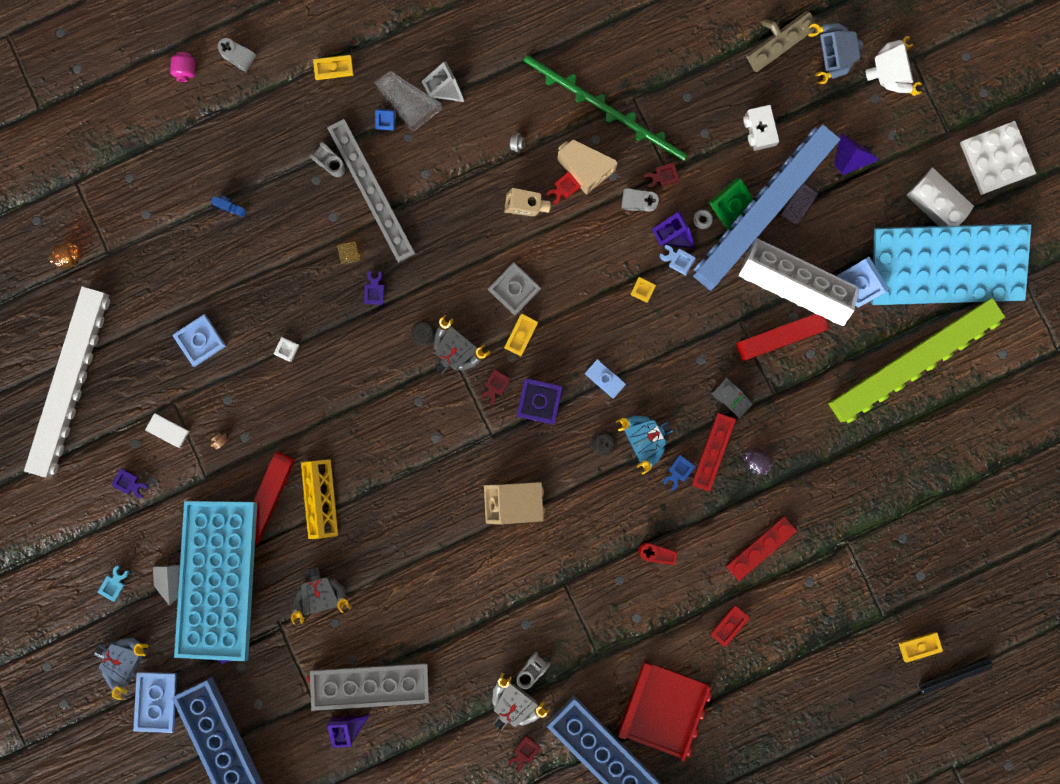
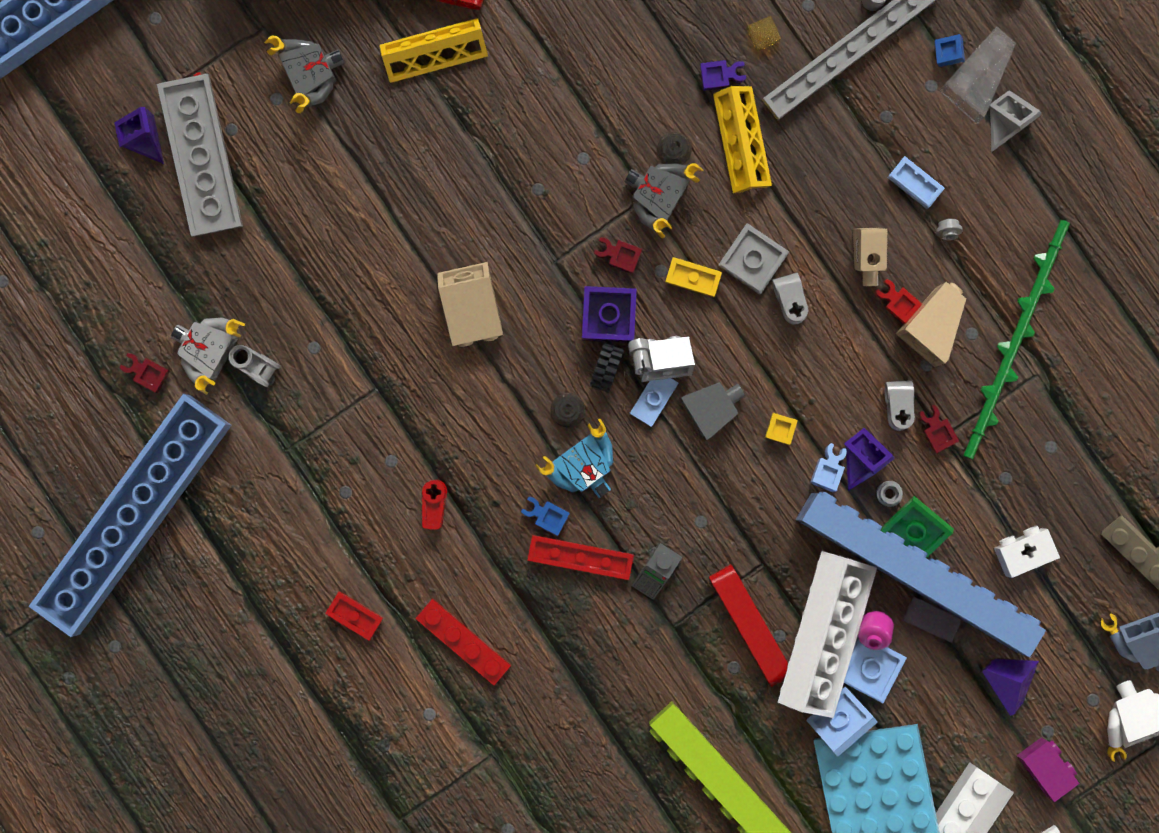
camera: 85 degrees right, 0 degrees up
red panel [617,660,712,761] -> none
clear purple head [743,448,773,477] -> none
none -> black tyre [589,342,624,393]
none -> hinge [628,336,695,382]
none -> dark grey torso [680,382,746,440]
none -> yellow fence [713,86,772,193]
none -> light grey piece [772,273,808,325]
none -> light blue tile [844,637,907,703]
none -> dark pink head [858,611,894,650]
none -> light blue plate [887,156,945,209]
none -> magenta brick [1017,737,1080,802]

